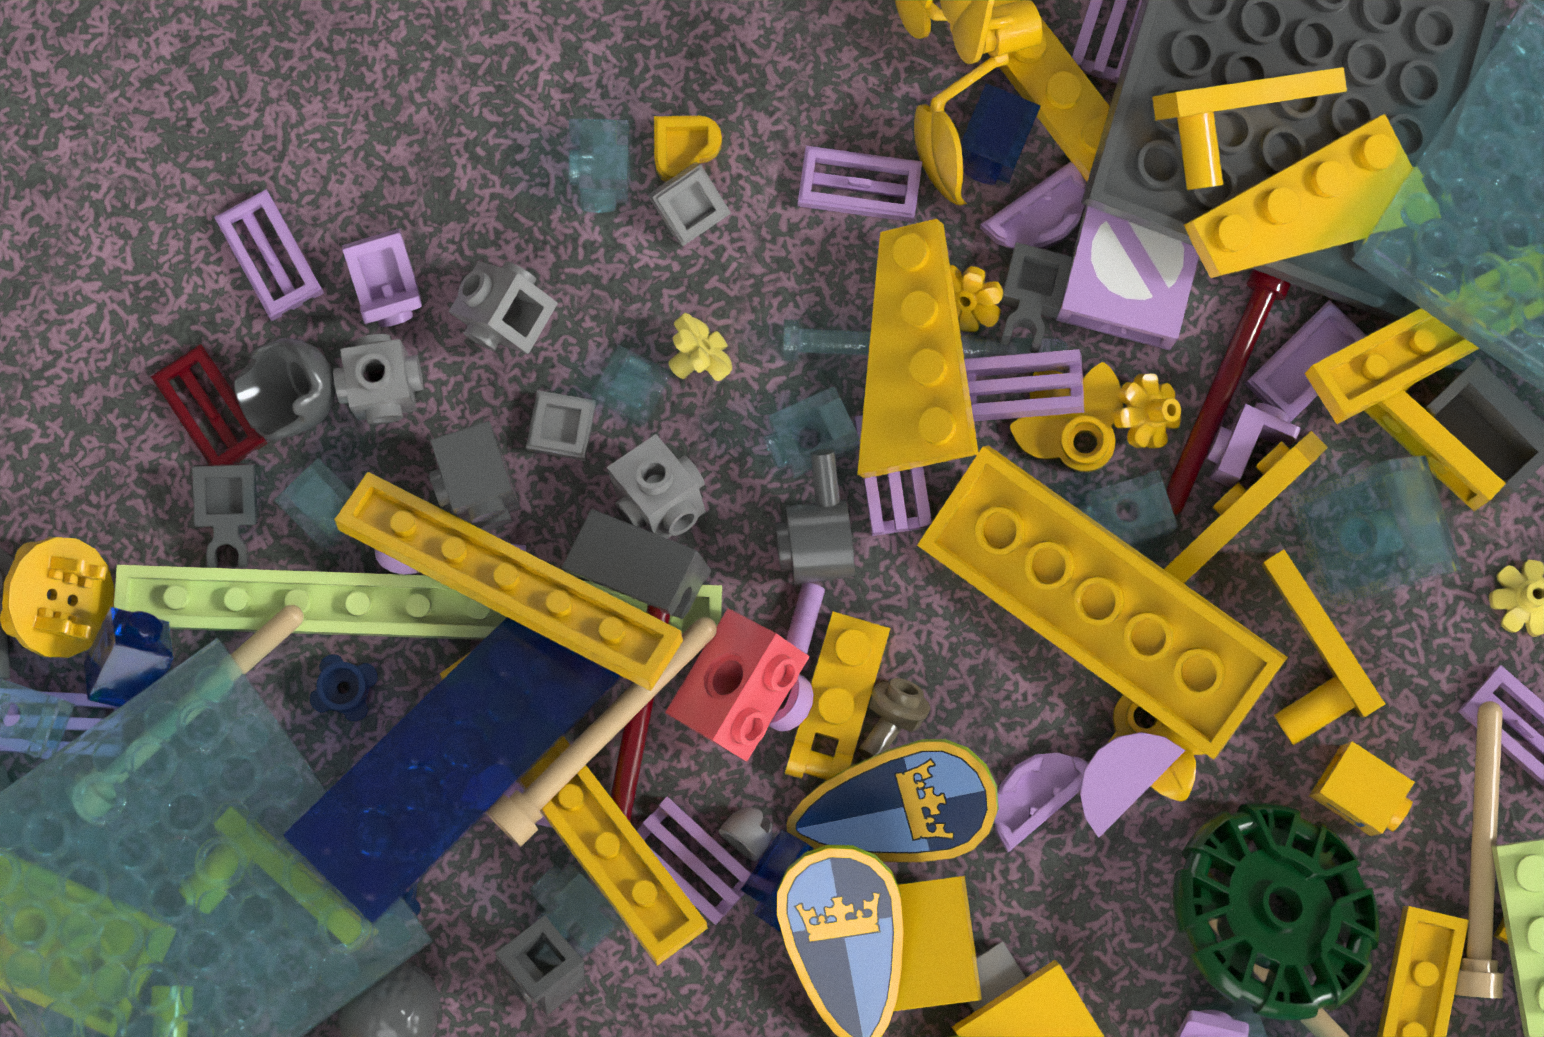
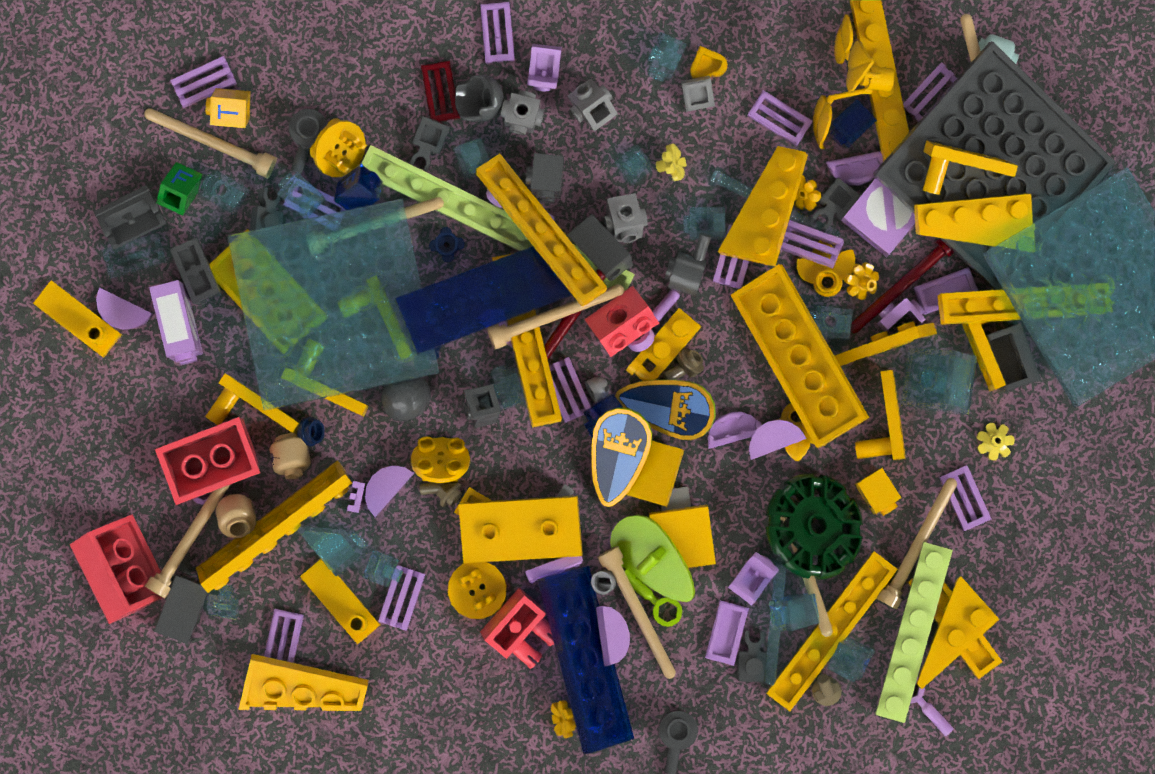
camera: 25 degrees right, 5 degrees up
light grey tile [526,390,596,461] -> none

